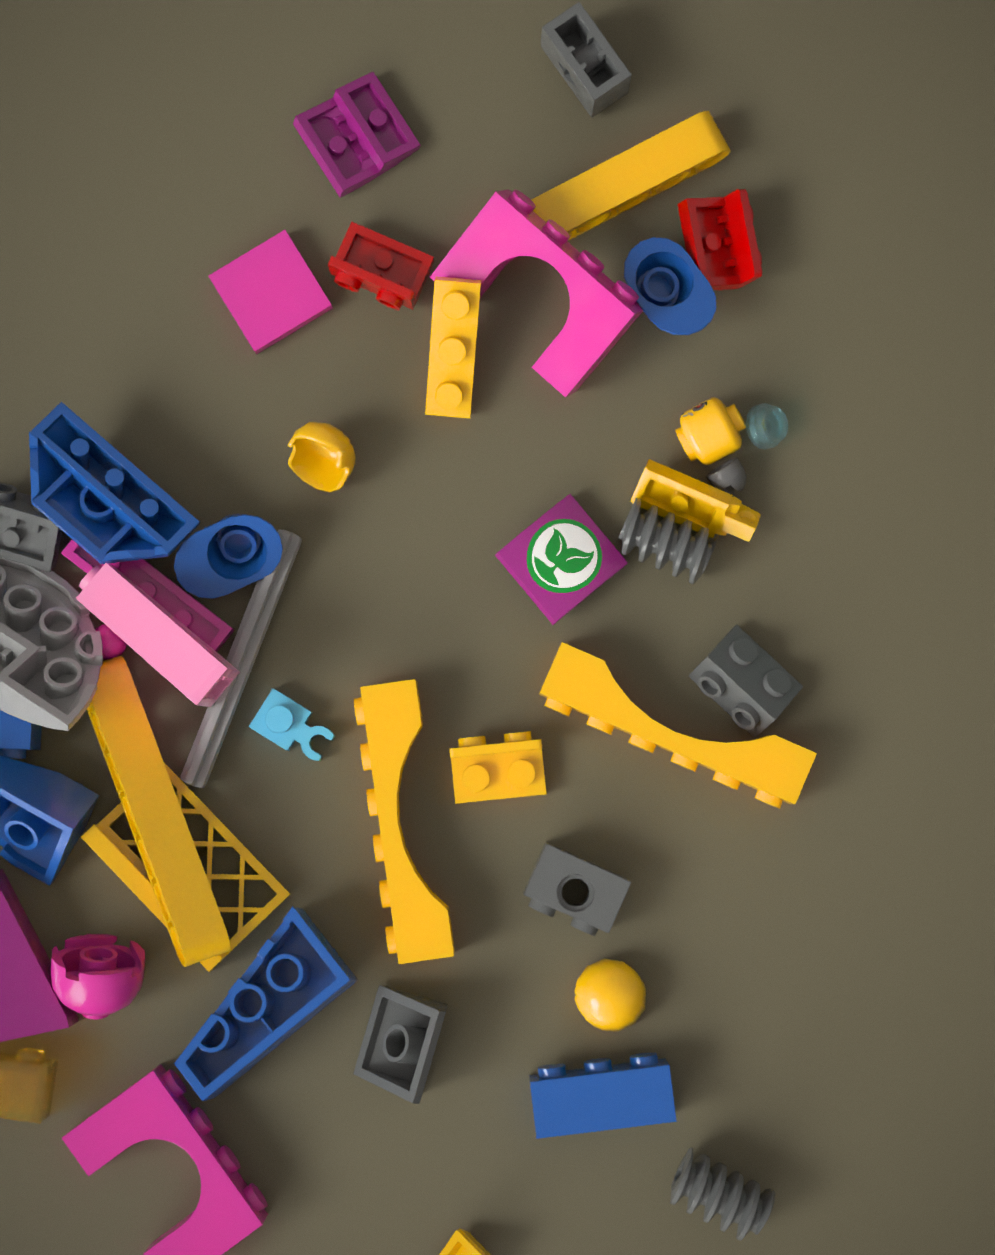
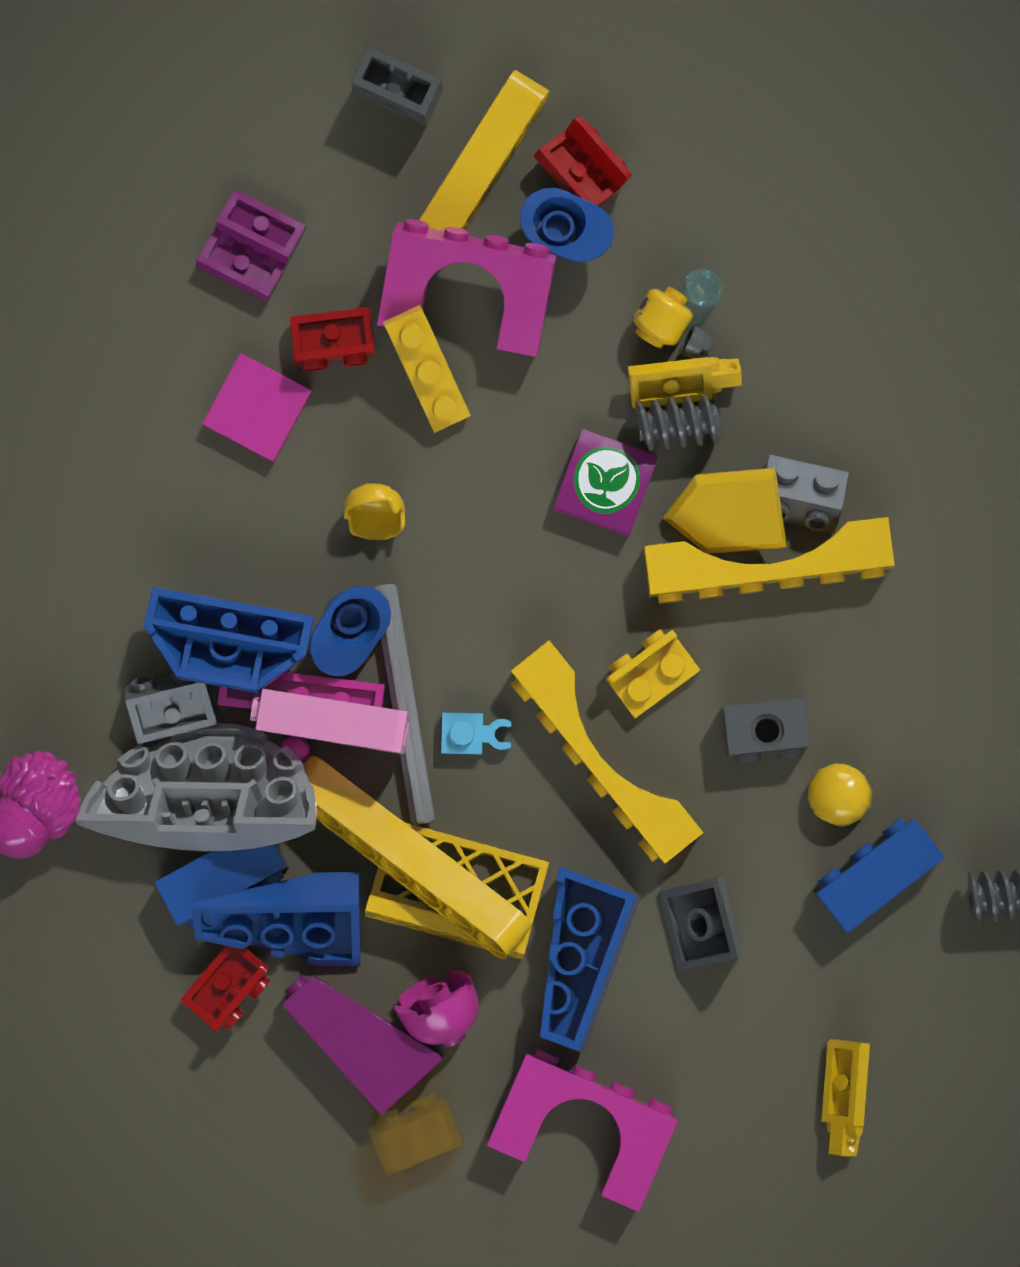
camera: 25 degrees left, 0 degrees up
none -> yellow tile [663,468,787,554]

